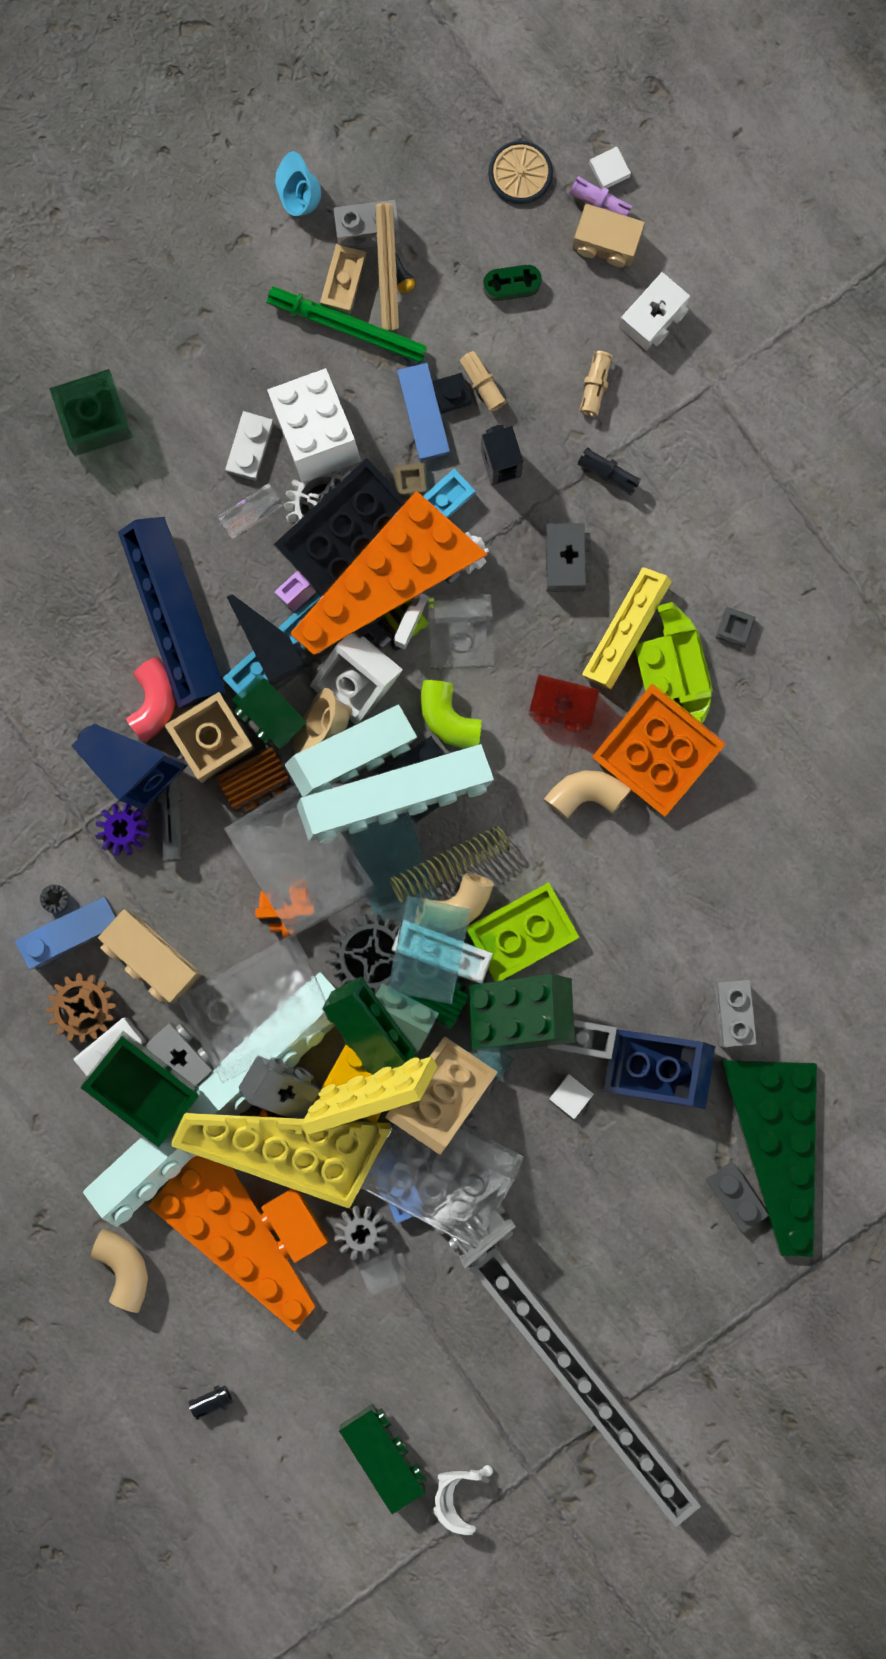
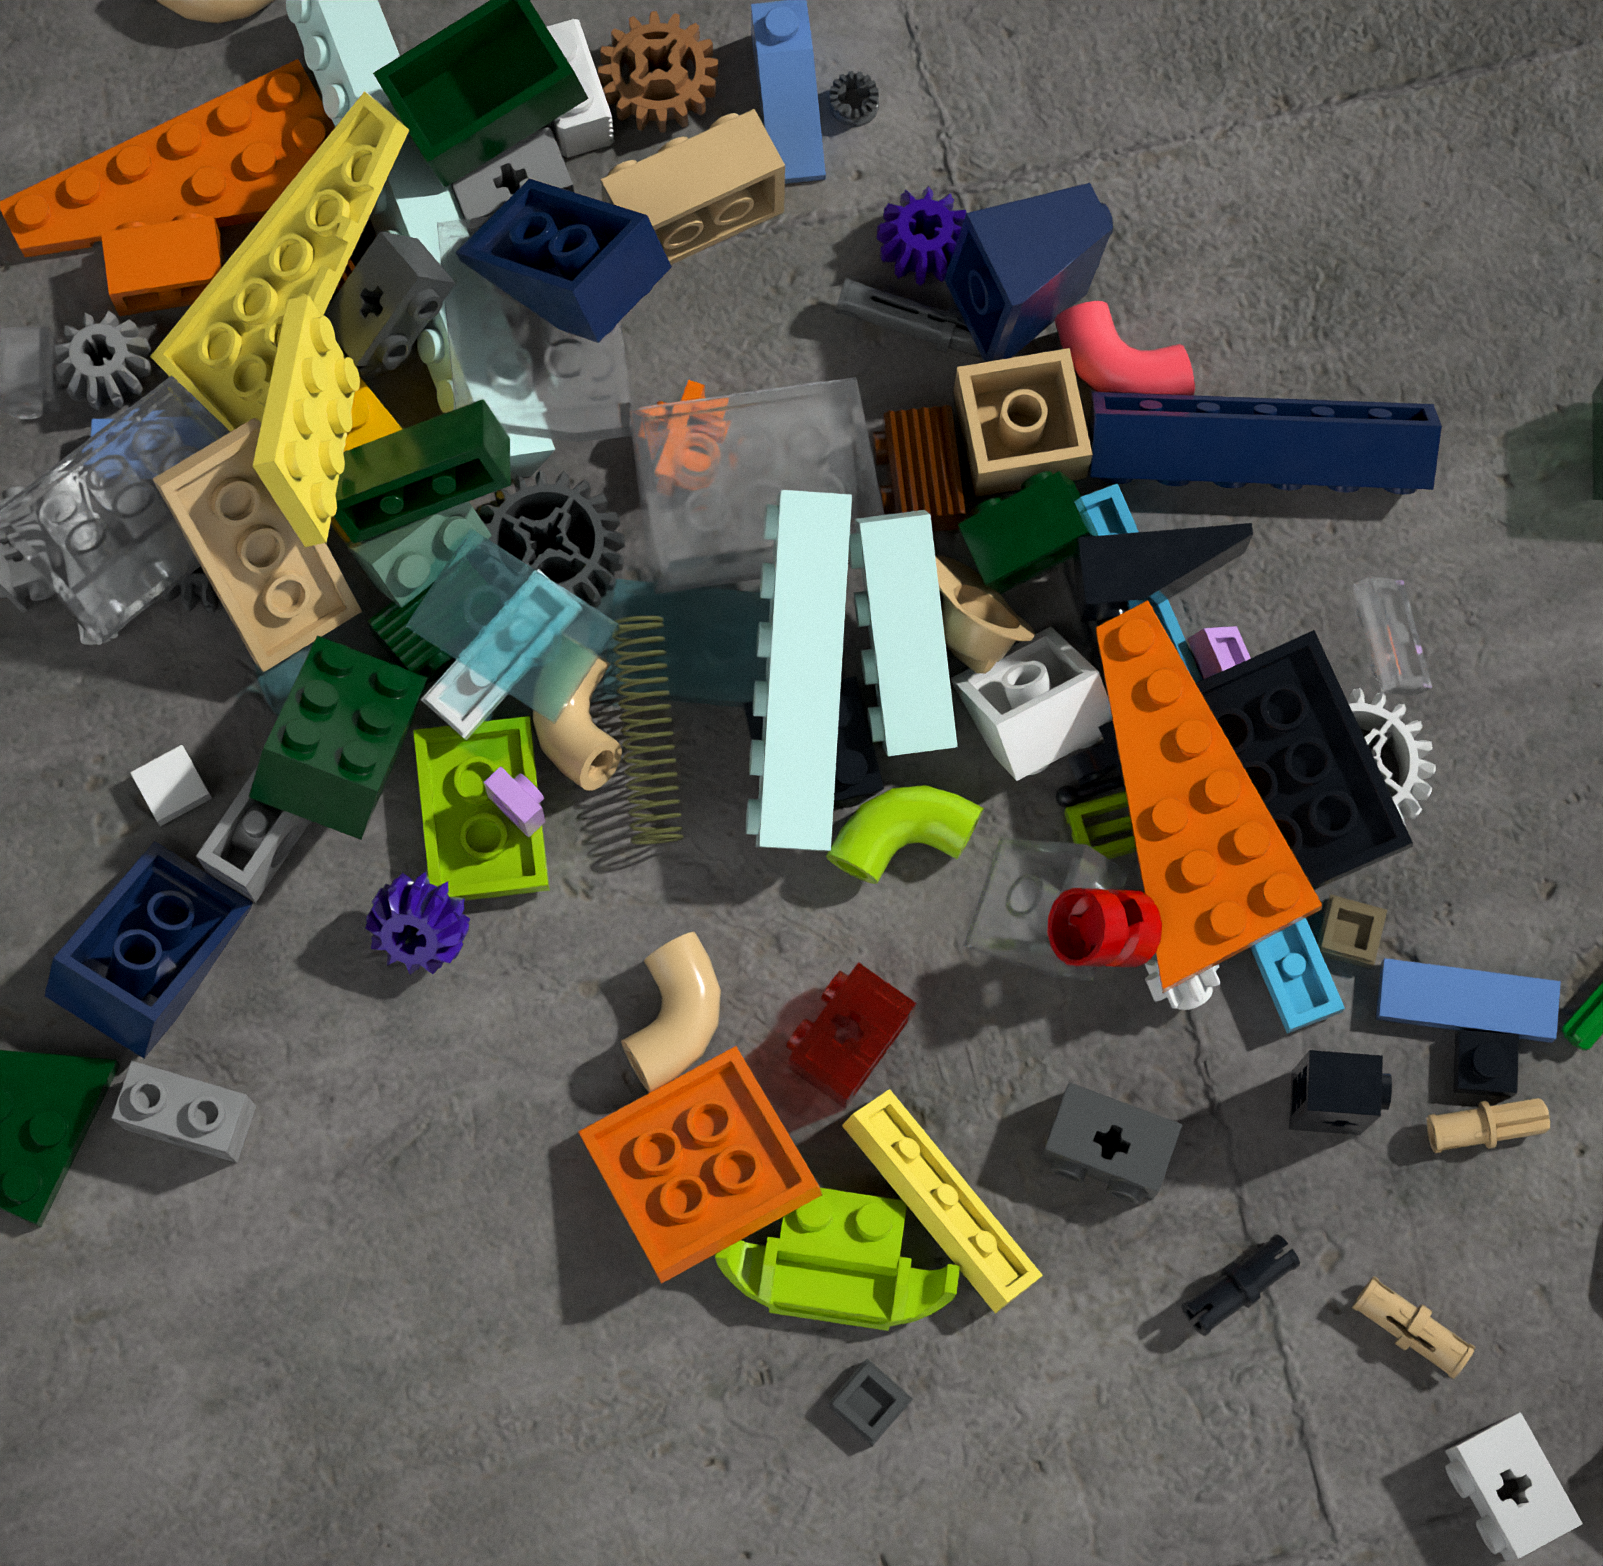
camera: 110 degrees right, 10 degrees down
white plate [225,411,274,481] -> none
white piece [267,368,361,483] -> none
white tile [394,594,429,650] -> none
none -> dark purple gear [365,871,470,975]
none -> dark blue slope [456,178,672,343]
none -> lavender plate [484,766,545,838]
none -> red wheel [1047,888,1162,967]

